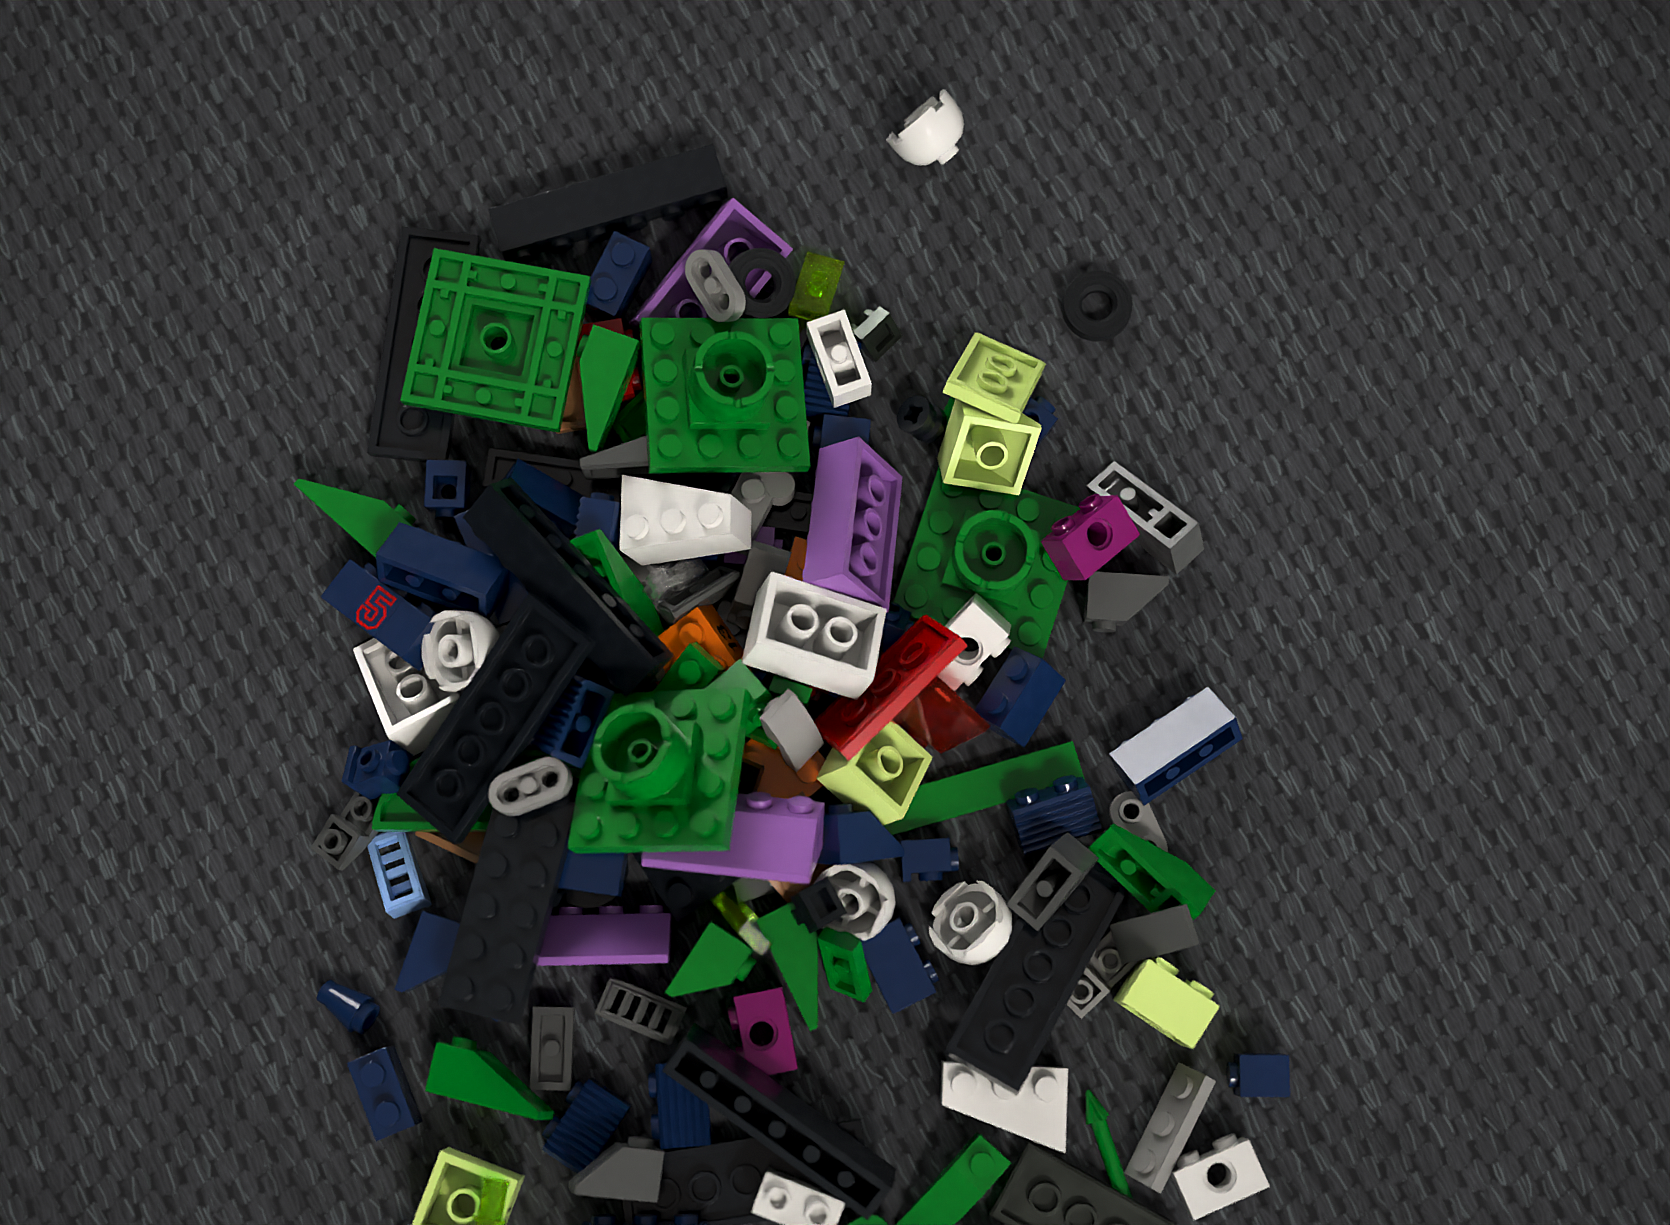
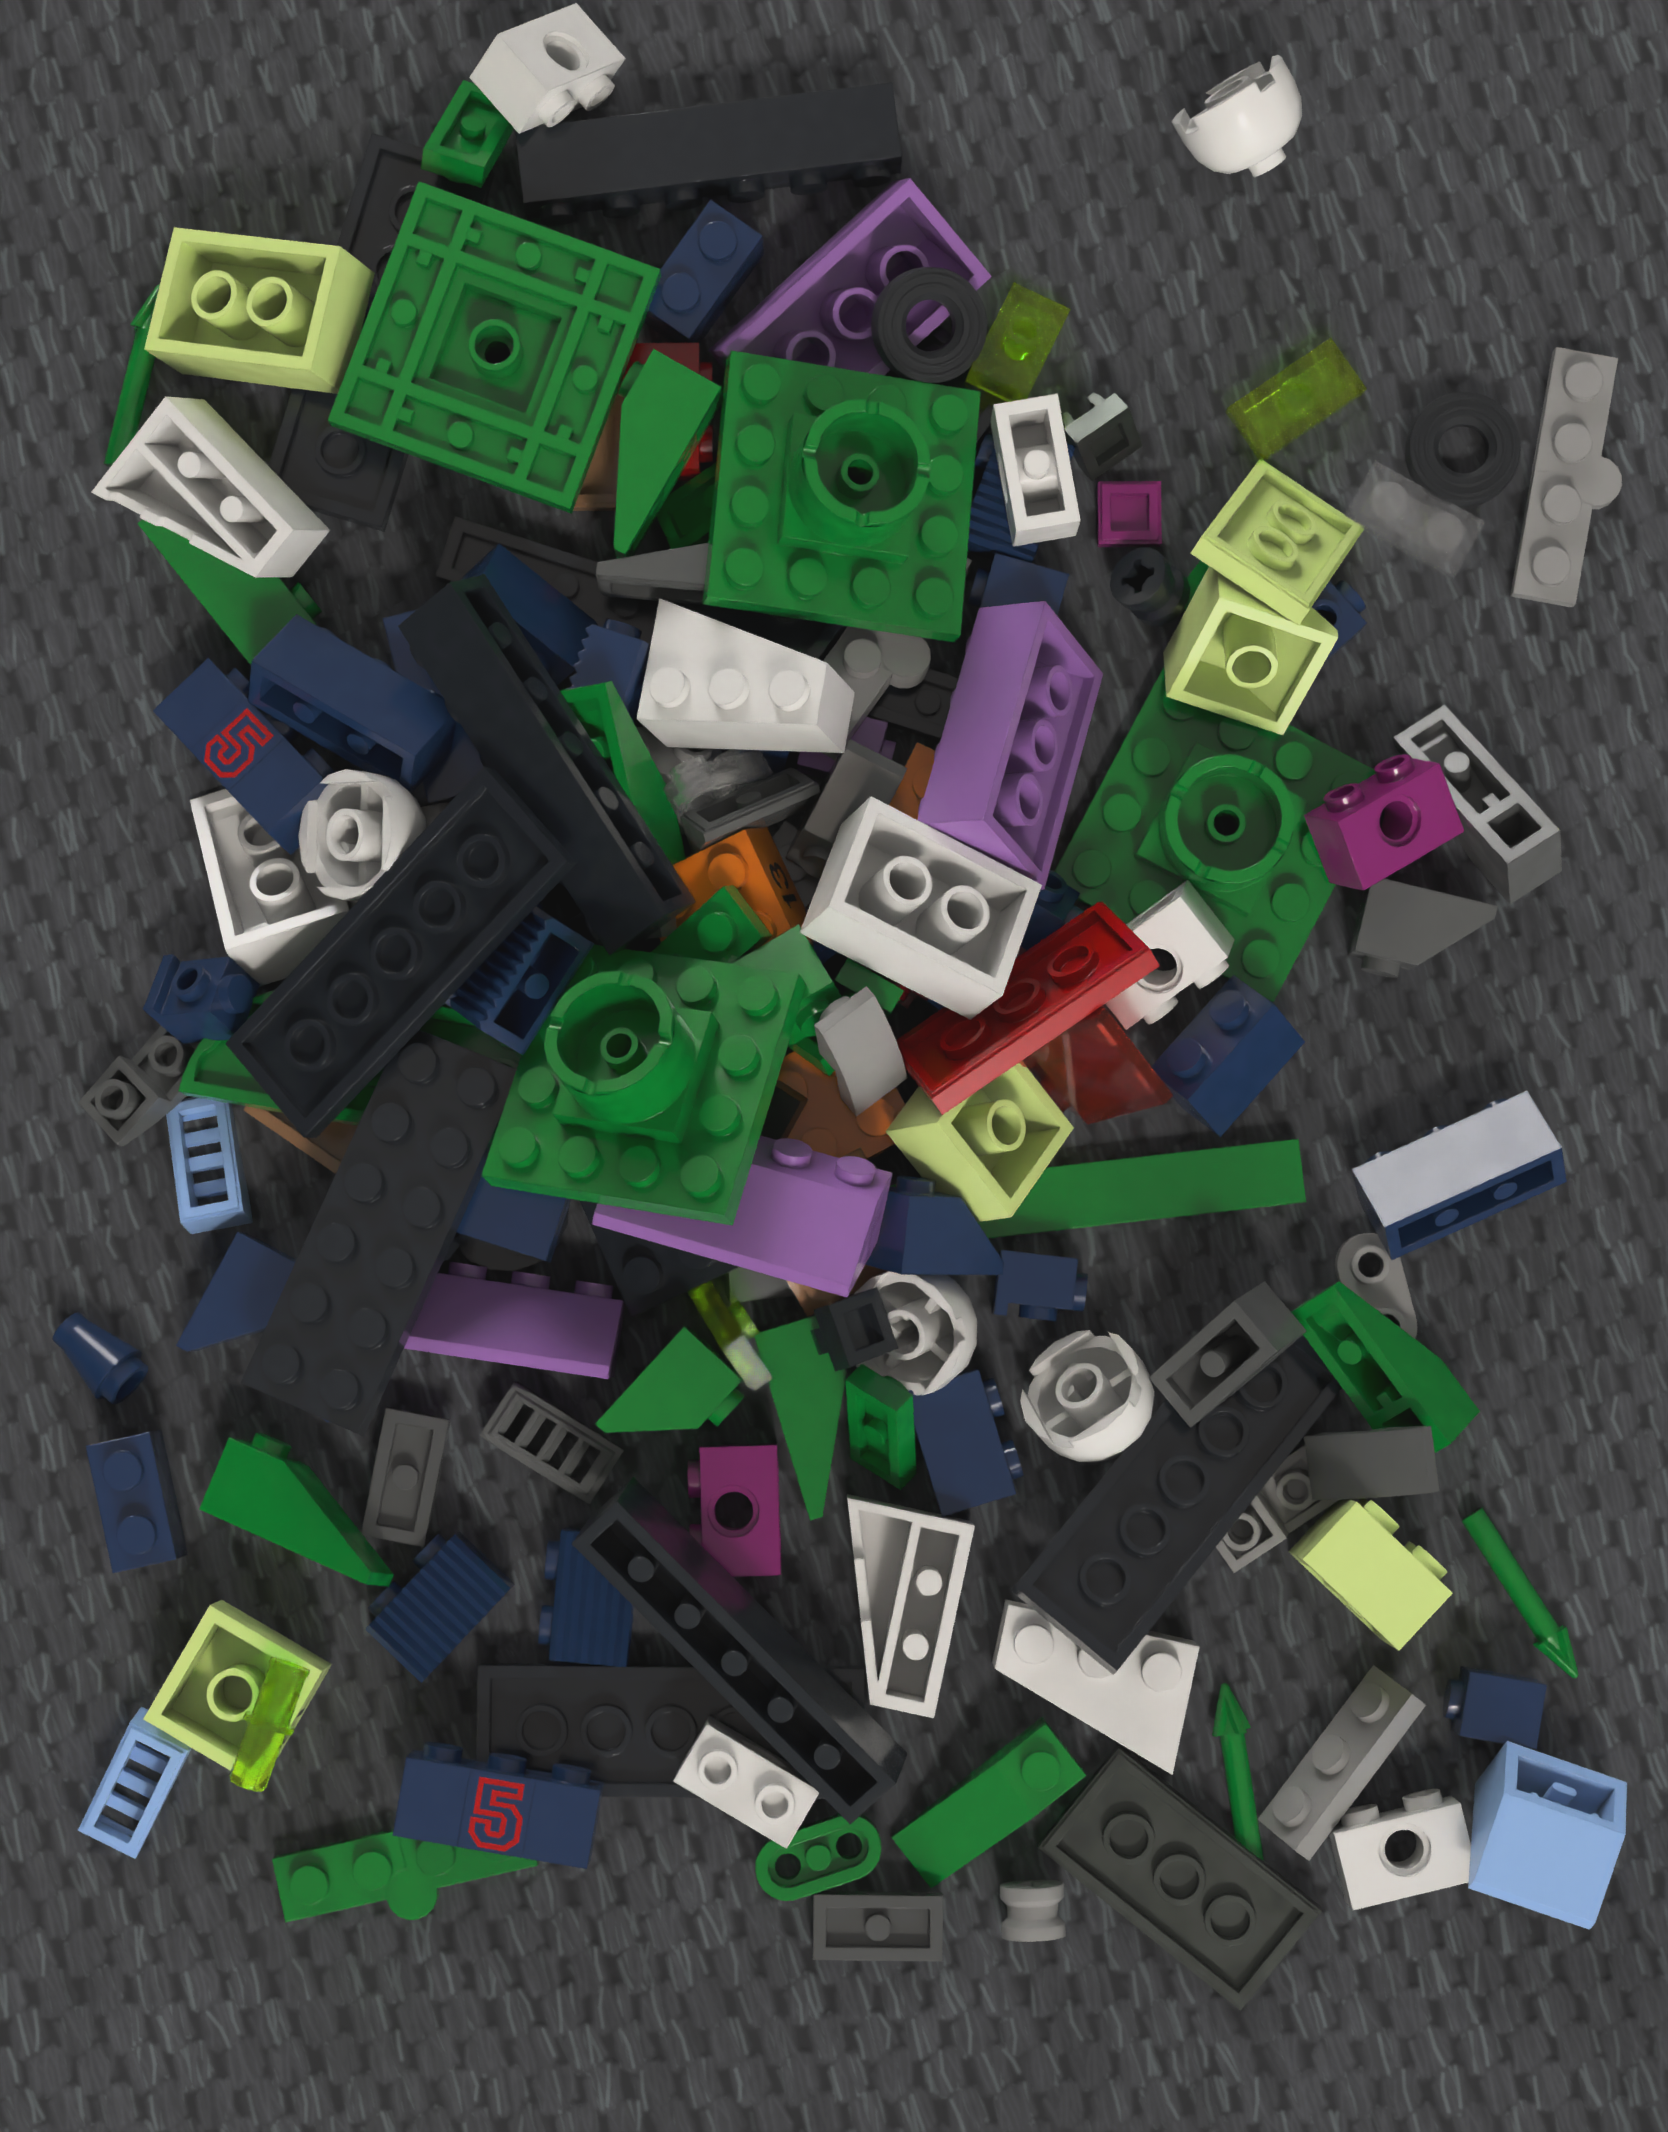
camera: 10 degrees right, 5 degrees up
dark blue brick [424,460,472,521] -> none
light grey plate [489,757,572,816] -> none
dark grey slope [568,1136,664,1203] -> none
light grey plate [685,250,746,322] -> none
dark blue brick [1006,775,1102,855] -> none
none -> white wedge [91,396,330,578]
none -> green piece [104,284,160,467]
none -> yellowish green brick [144,227,375,394]
none -> green plate [421,80,514,188]
none -> white brick [469,3,626,134]
none -> white wedge [847,1494,975,1718]
none -> magenta tile [1097,481,1162,547]
none -> clear neon green plate [1226,338,1367,461]
none -> clear plate [1344,460,1486,580]
none -> green piece [1461,1507,1579,1678]
none -> light blue slope [1468,1741,1627,1930]
none -> light grey hinge [1510,347,1622,607]

